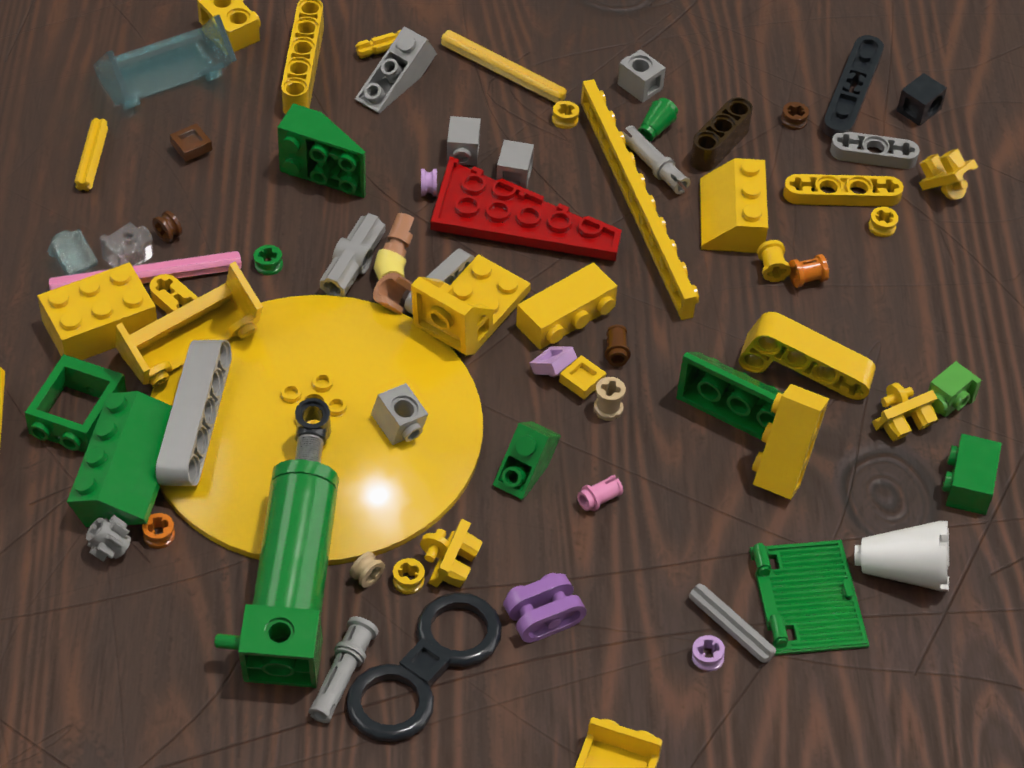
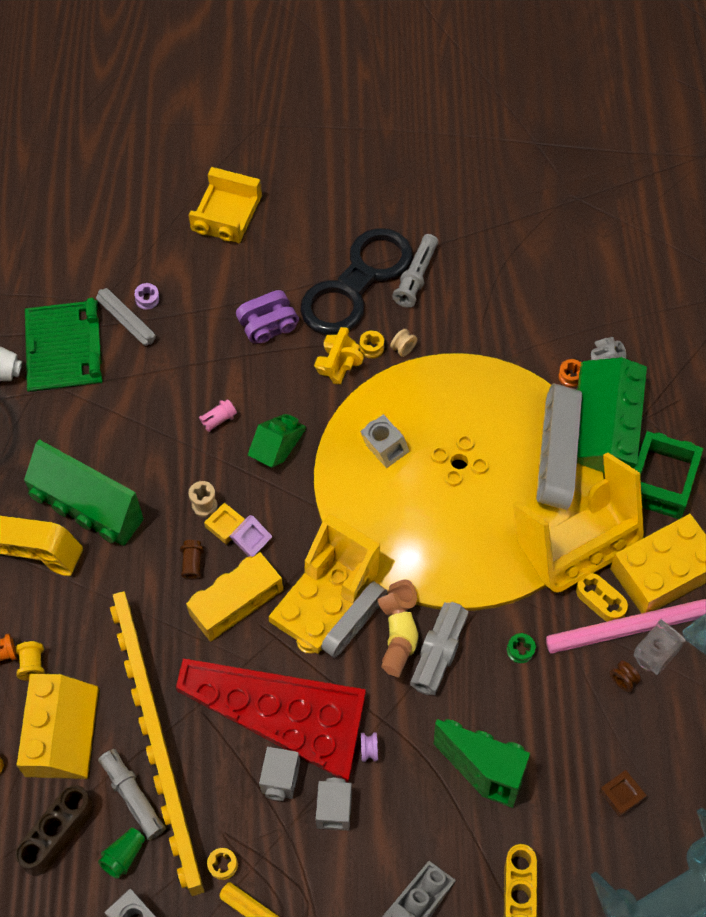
camera: 175 degrees left, 10 degrees up
green piece [214,398,339,688] -> none
yellow brick [752,384,829,500] -> none

